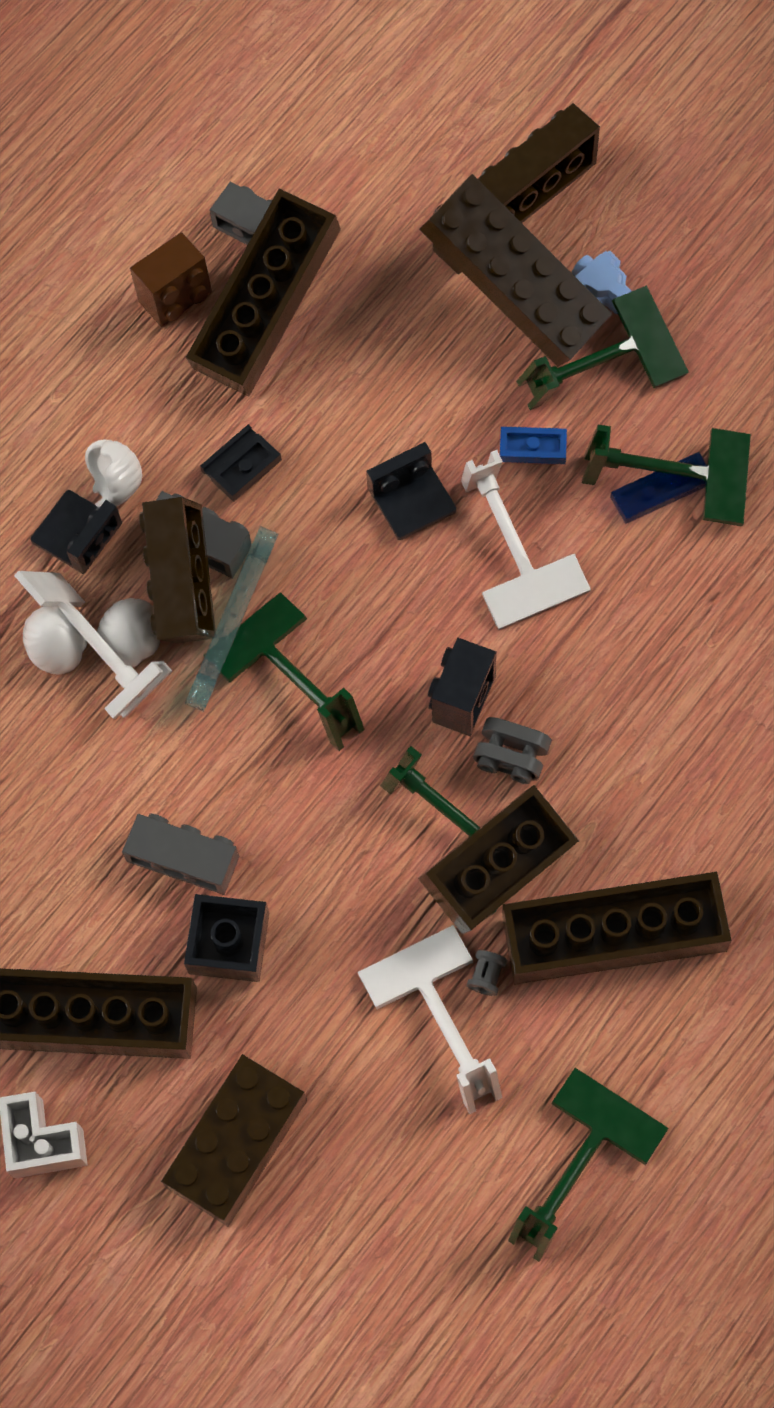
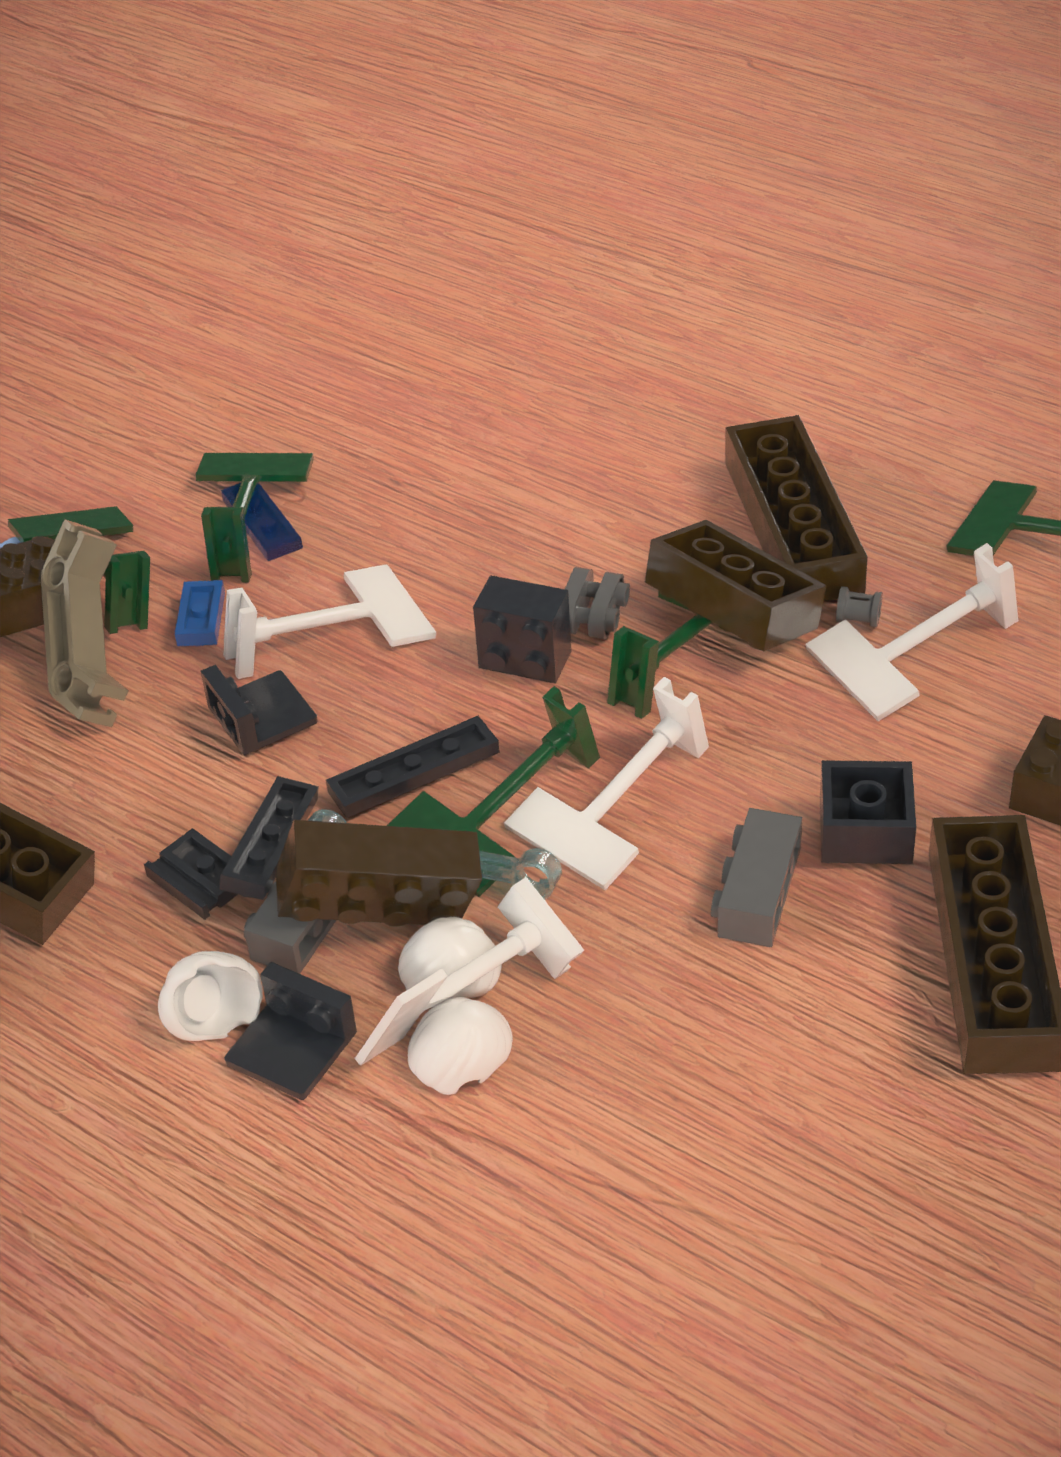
camera: 95 degrees left, 25 degrees down
none -> dark tan piece [41,519,129,727]
none -> black plate [220,776,319,900]
none -> black plate [326,715,500,818]
none -> white piece [504,677,709,890]

